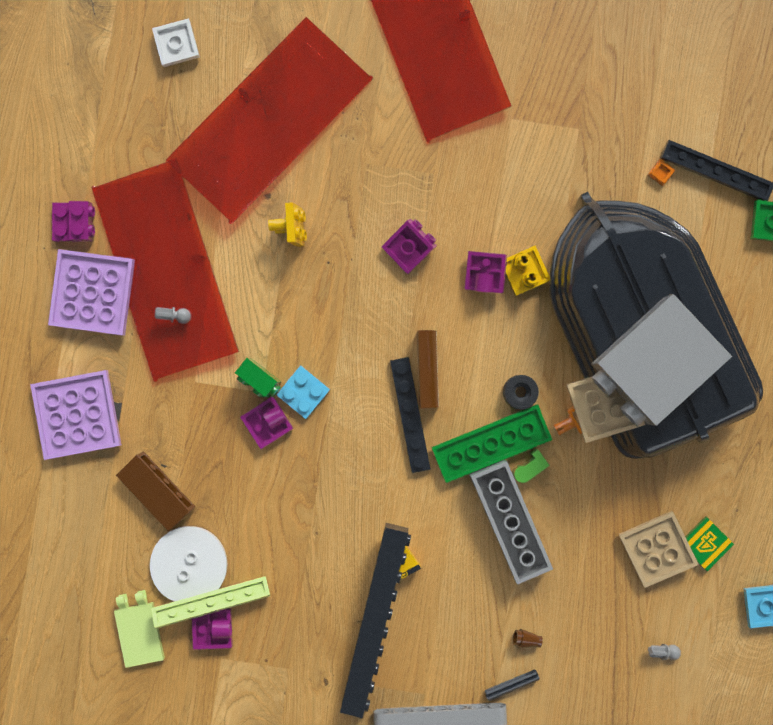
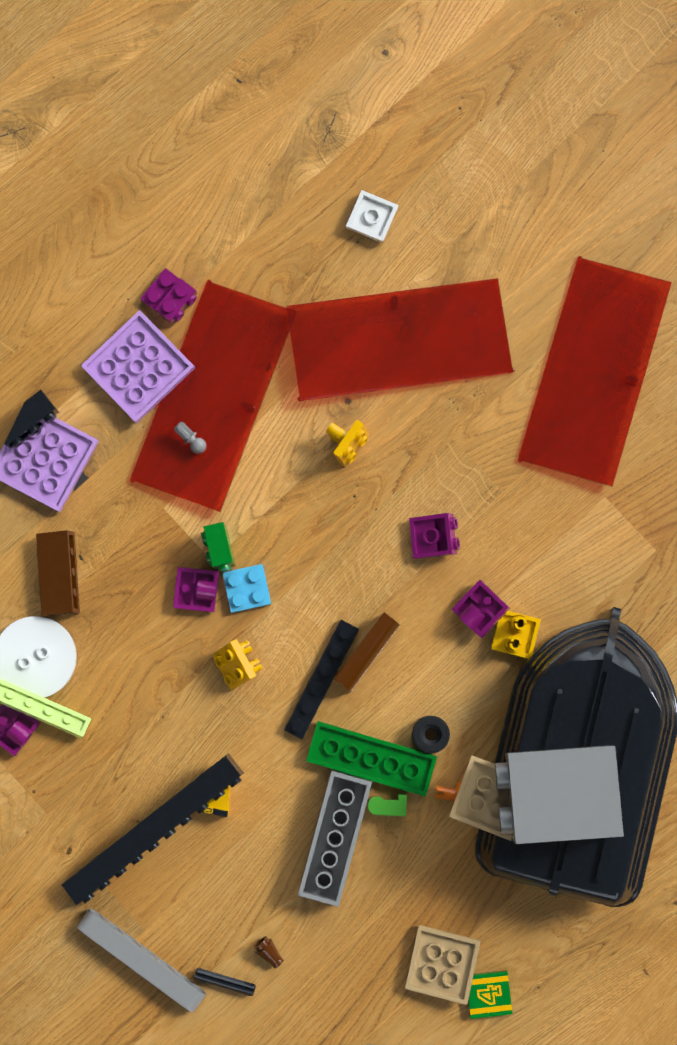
camera: 40 degrees right, 5 degrees down
none -> black slope [4,390,59,449]
none -> yellow plate [212,639,262,691]

